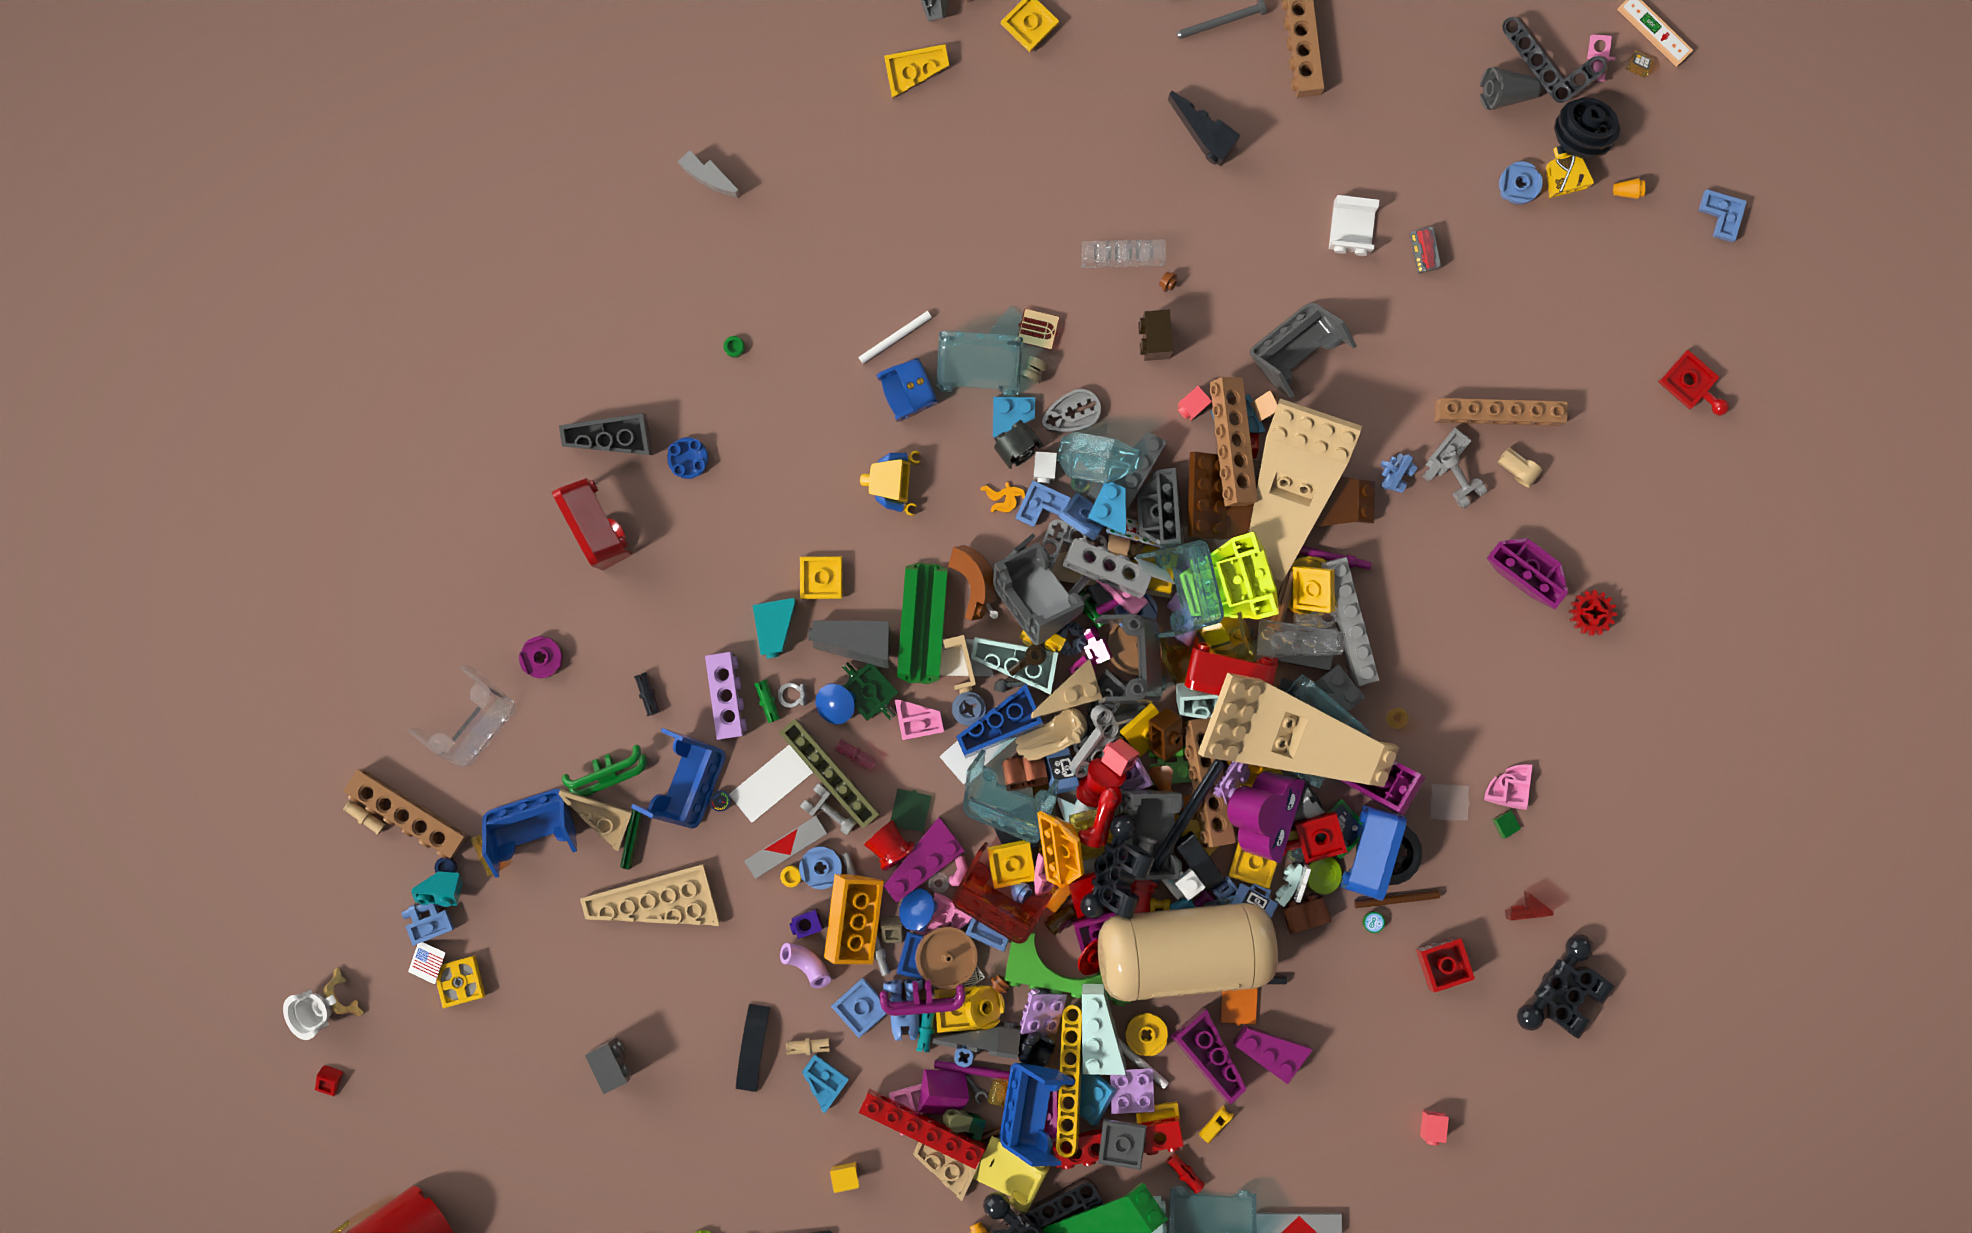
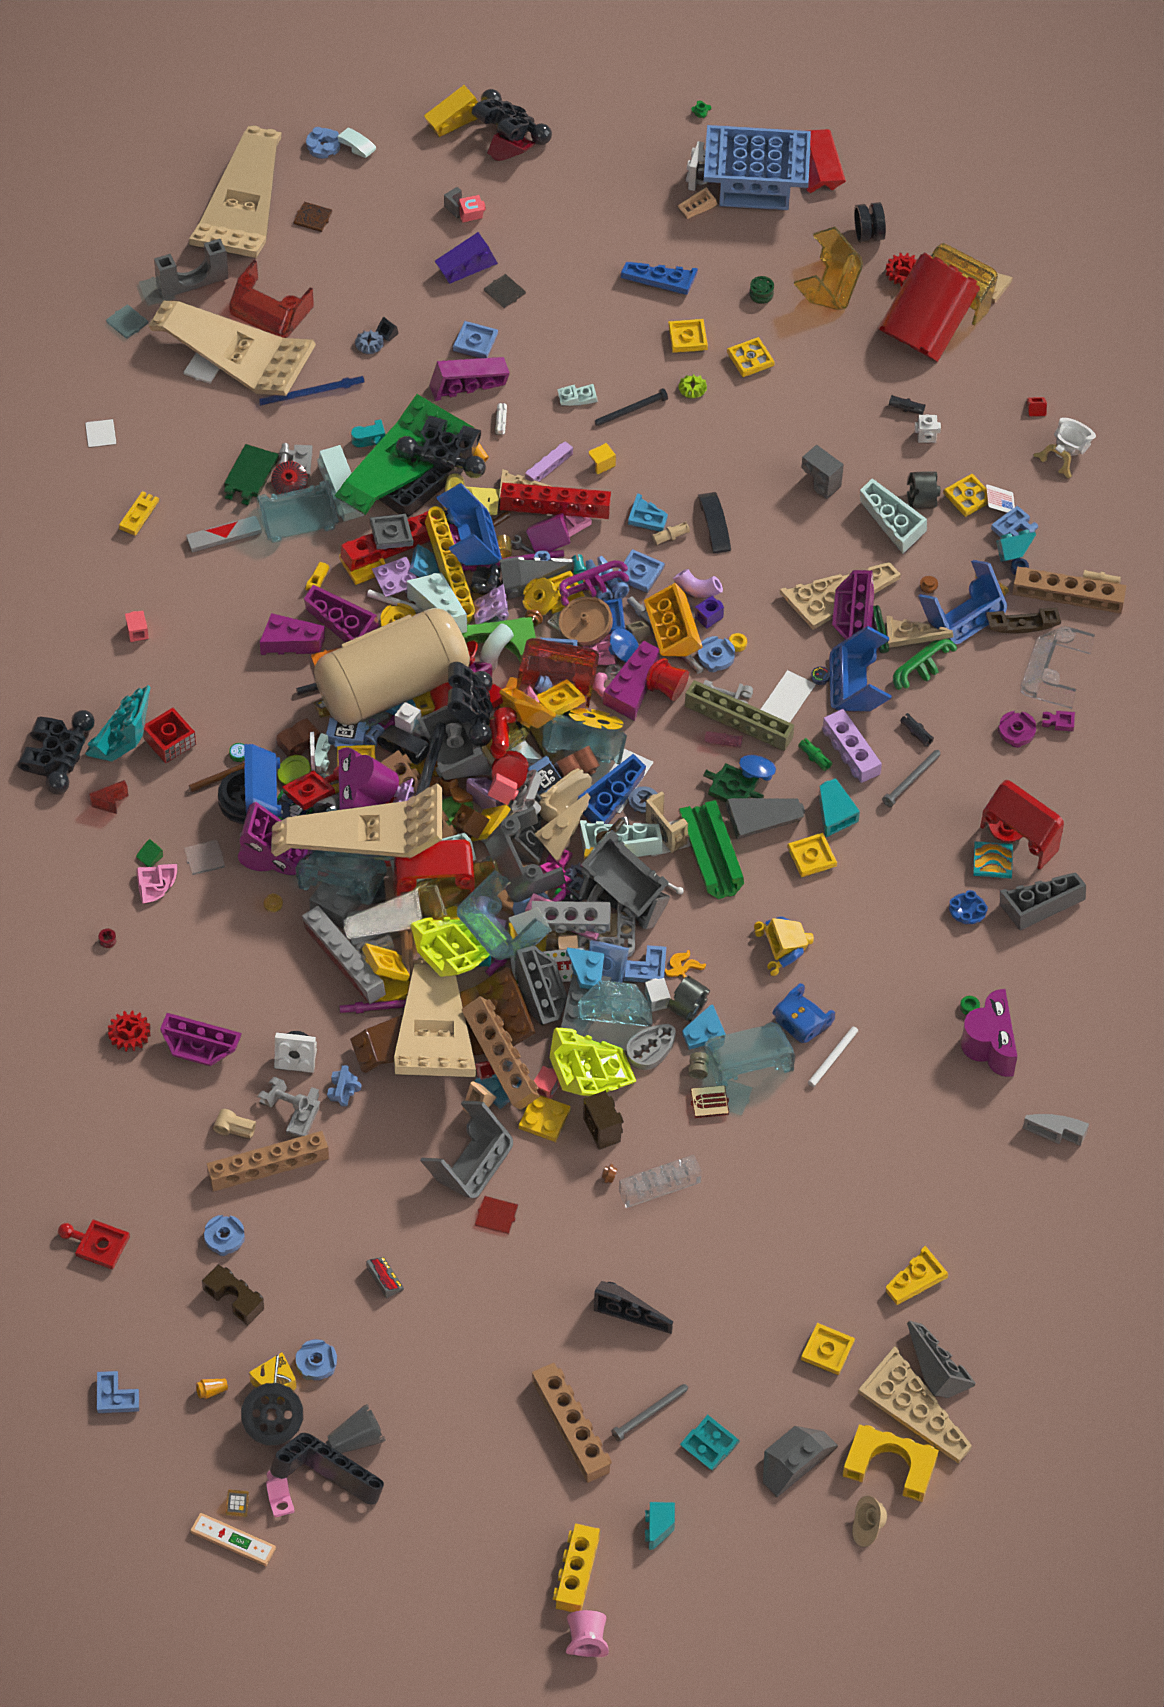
camera: 155 degrees right, 30 degrees down
light grey tile [745,815,827,879] -> none
light grey piece [778,683,807,708] -> none
clear green piece [890,789,932,832] -> none
bright pink wing [895,700,944,740] -> none
leg [942,1109,987,1141] -> none
dark orange arch [948,545,996,621] -> none
dark brown cone [1044,905,1076,936] -> none
red pin [1166,1153,1205,1194] -> none
white panel [1329,195,1379,256] -> none
none -> teal wedge [85,685,151,762]
none -> dark red bush [98,928,117,948]
none -> dark brown arch [202,1264,264,1326]
none -> medium blue plate [204,1215,245,1256]
none -> white piece [274,1031,317,1073]
none -> clear red piece [475,1196,518,1234]
none -> light aqua cylinder [479,623,514,671]
none -> yellow plate [519,1095,571,1142]
none -> lavender piece [525,442,573,482]
none -> neon yellow wedge [549,1028,636,1096]
none -> yellow piece [569,708,624,729]
none -> magenta wedge [832,570,874,640]
none -> light aqua wedge [860,478,927,554]
none -> dark grey bar [882,750,941,807]
none -> black pin [888,395,926,415]
none -> pearl dark grey brick [907,471,941,508]
none -> white brick [915,414,941,443]
none -> dark orange plate [920,576,938,593]
none -> magenta brick [961,989,1018,1077]
none -> slope [973,841,1013,879]
none -> dark brown slope [986,607,1061,634]
none -> magenta plate [1042,710,1075,732]

